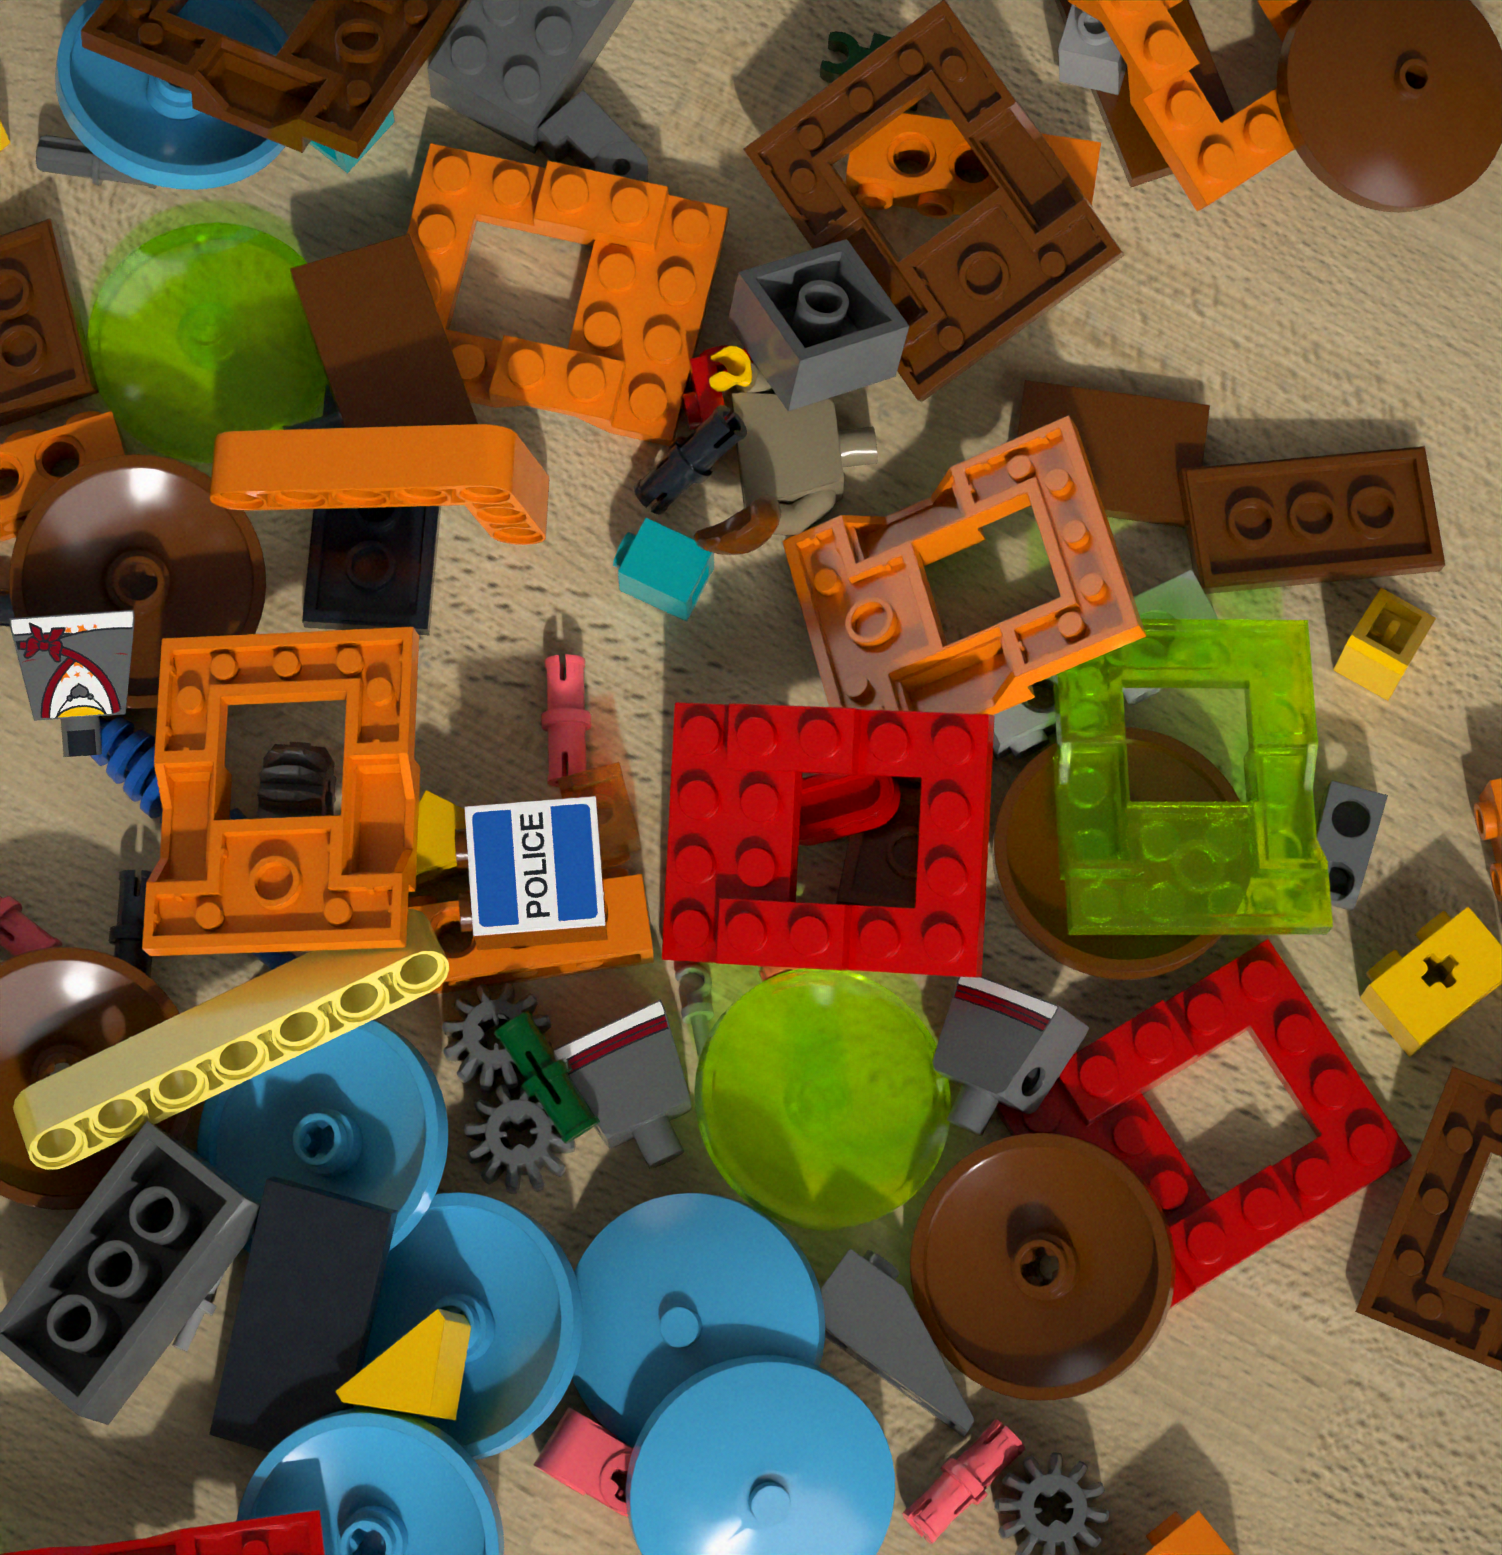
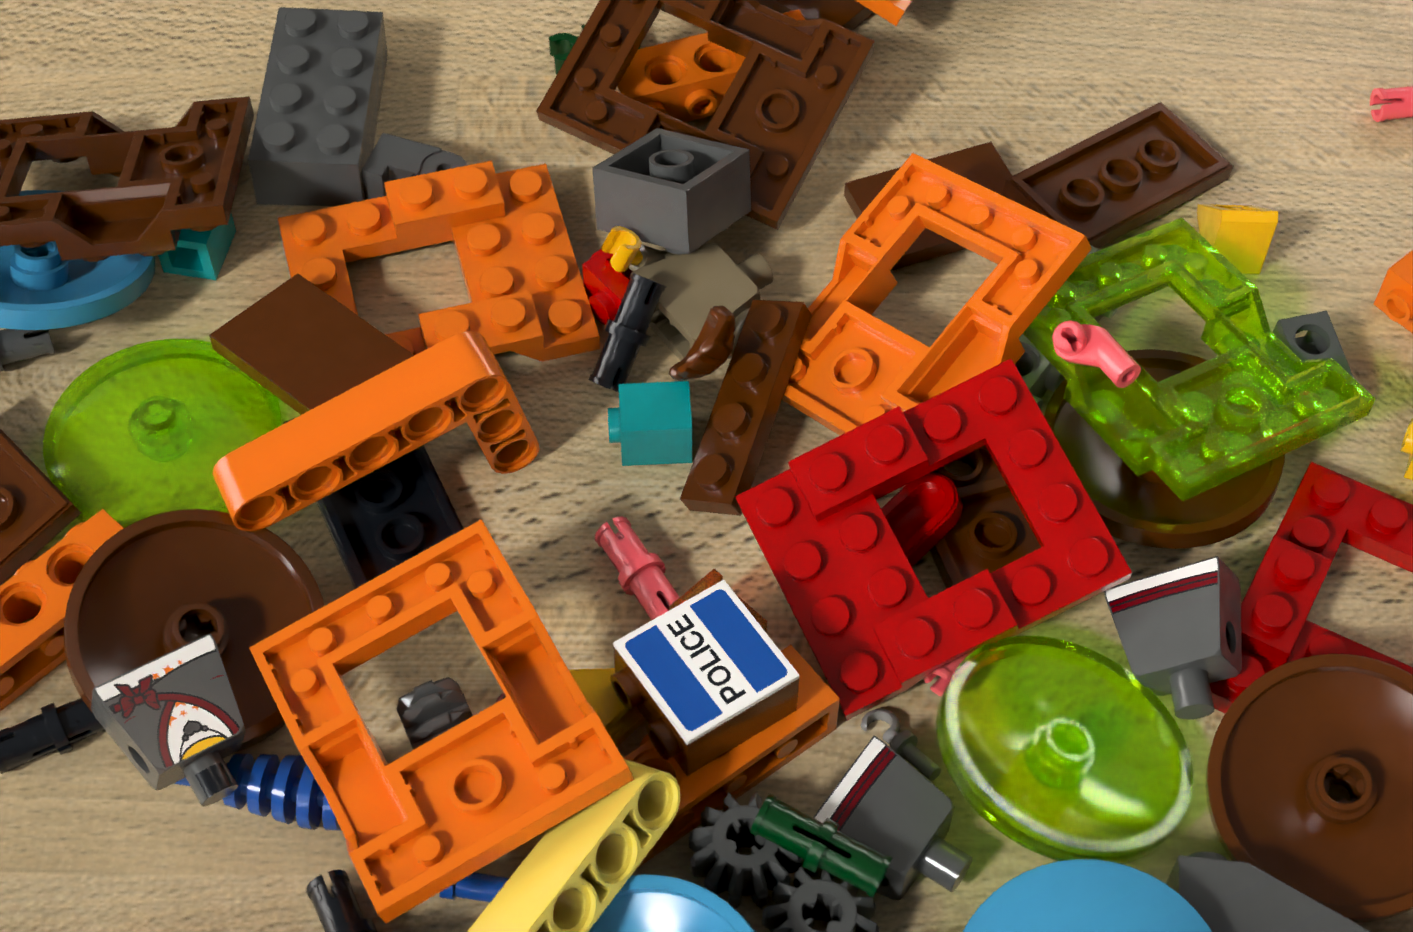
camera: 30 degrees left, 20 degrees down
none -> reddish brown plate [680,300,812,516]
none -> coral arm [1052,320,1141,388]

